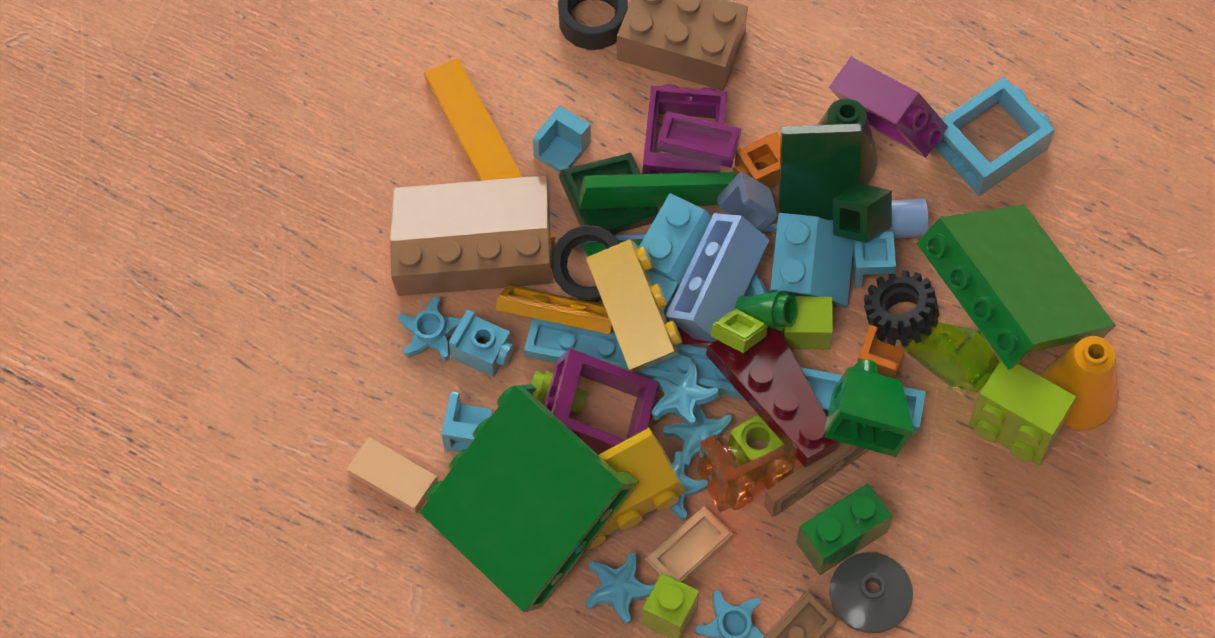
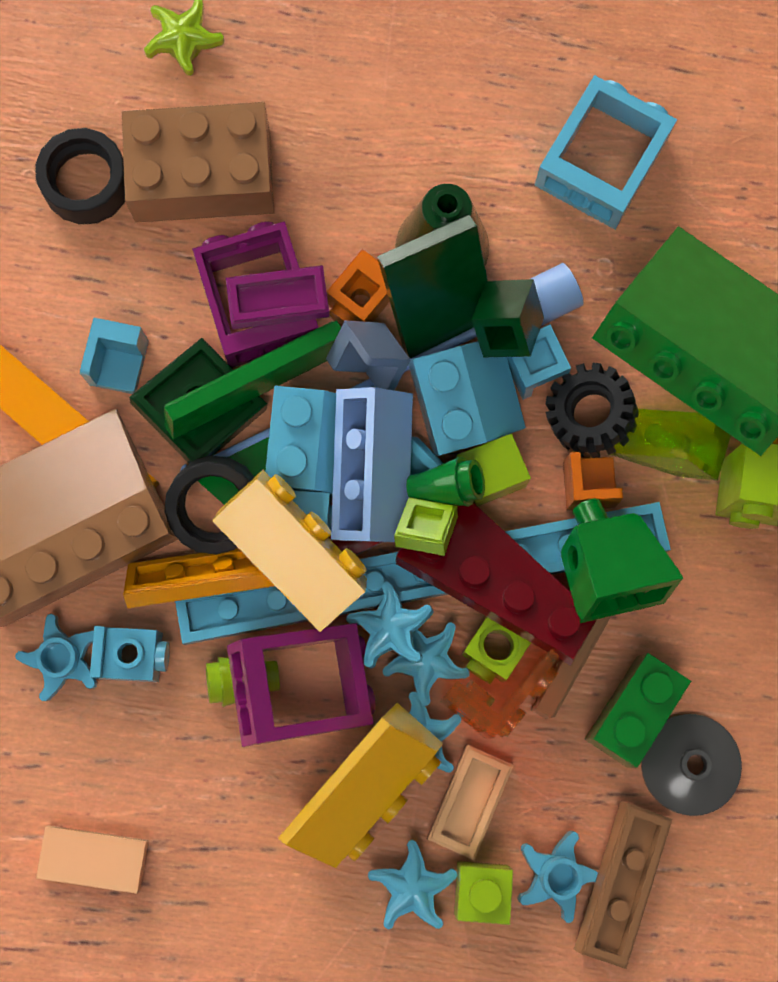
camera: 25 degrees left, 15 degrees up
green panel [419,384,639,612] -> none
medium azure panel [441,391,492,452] -> none
magenta window [829,56,948,158] -> none

